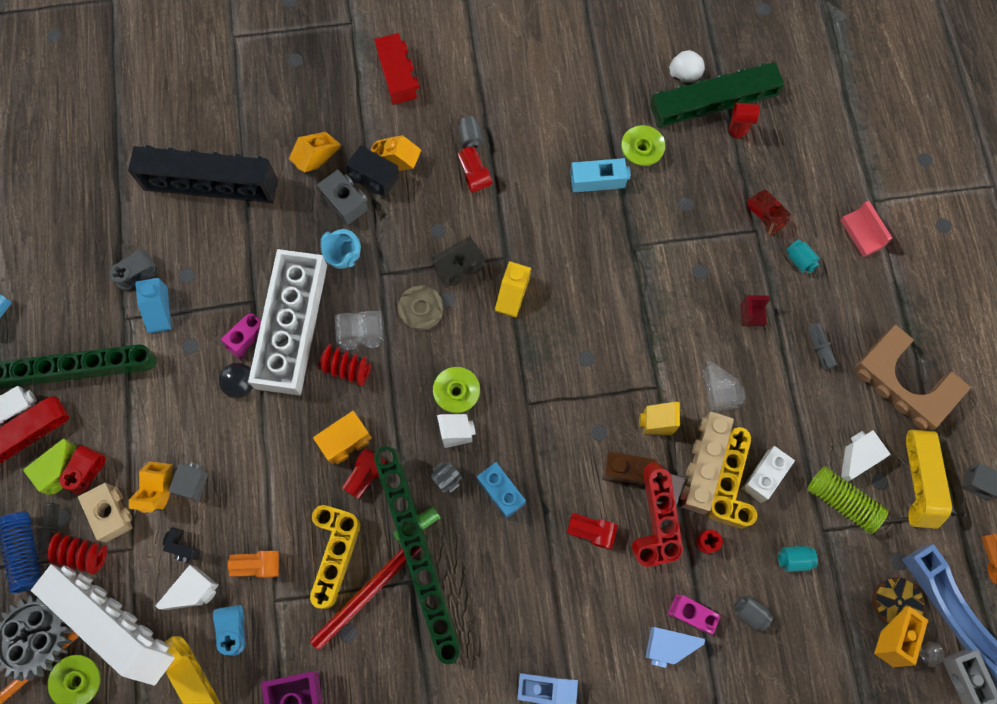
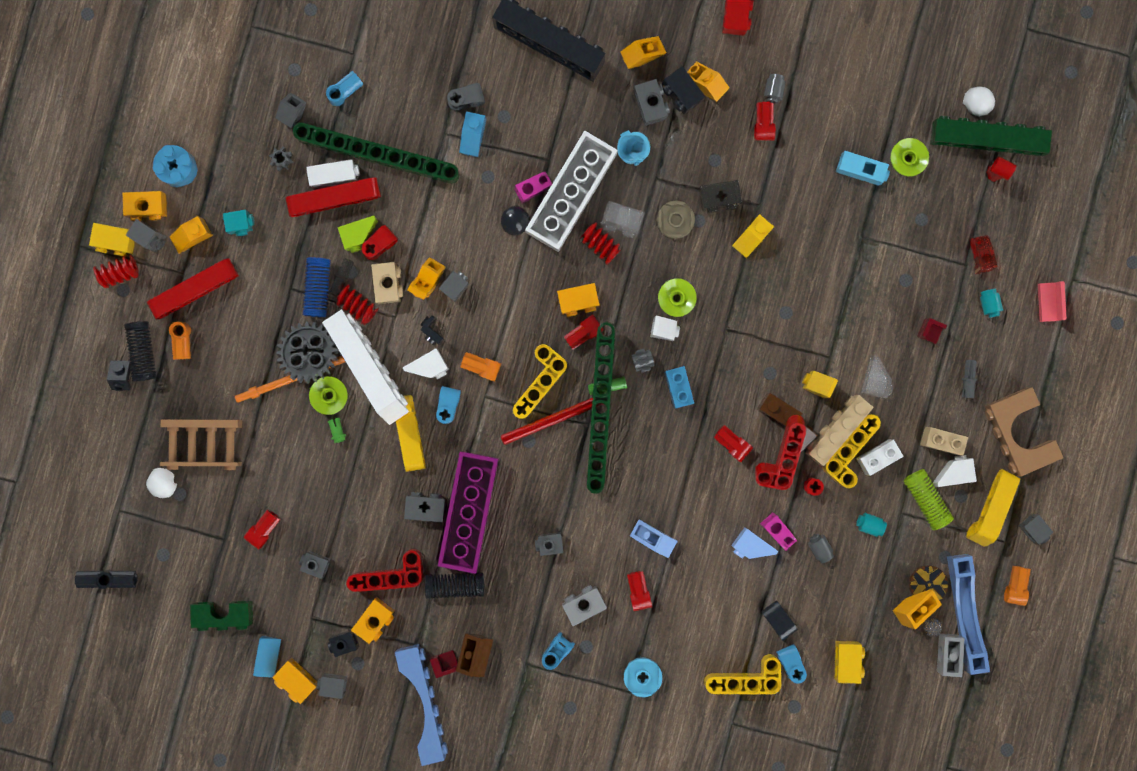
camera: 20 degrees right, 15 degrees up
none -> tan brick [920,427,968,456]

